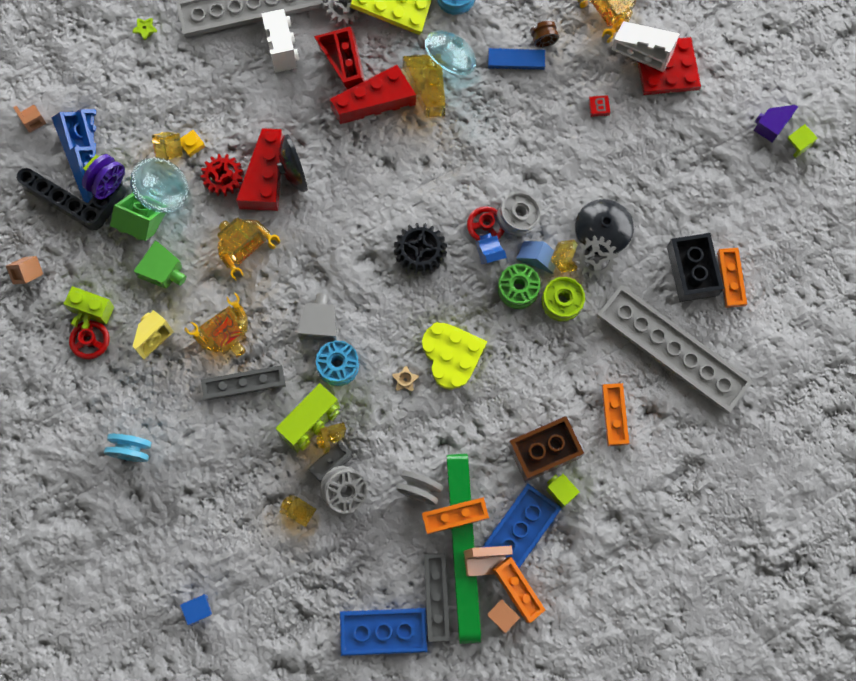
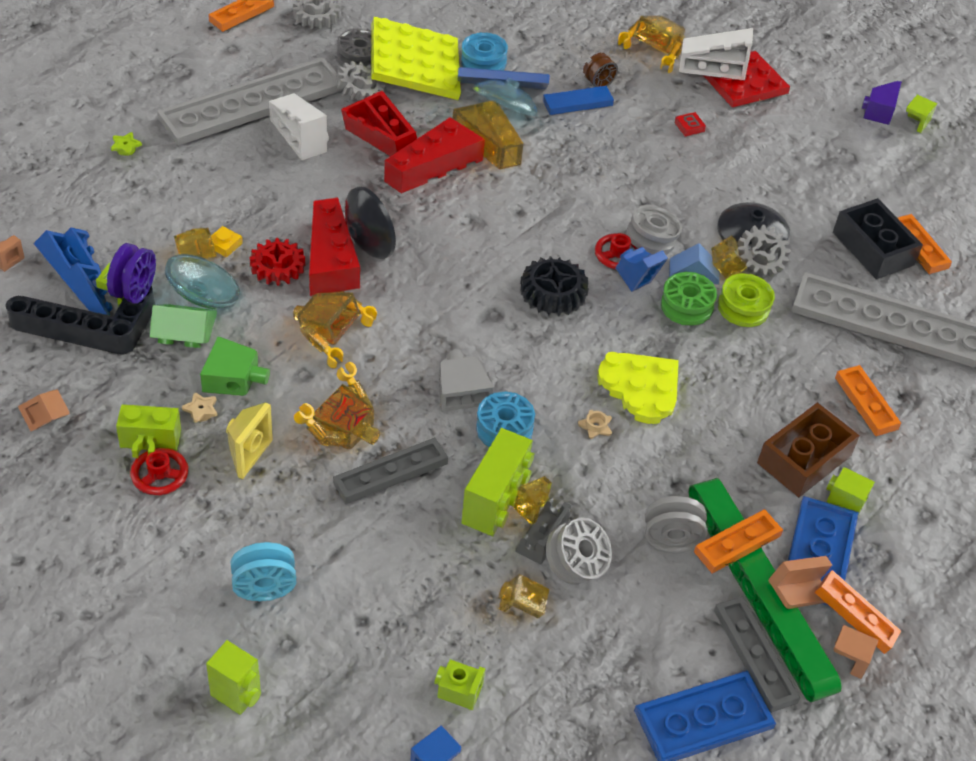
camera: 20 degrees left, 25 degrees down
none -> tan plate [182,393,217,423]
none -> lime brick [206,640,261,715]
none -> lime brick [434,659,486,710]
none -> blue tile [458,67,550,89]

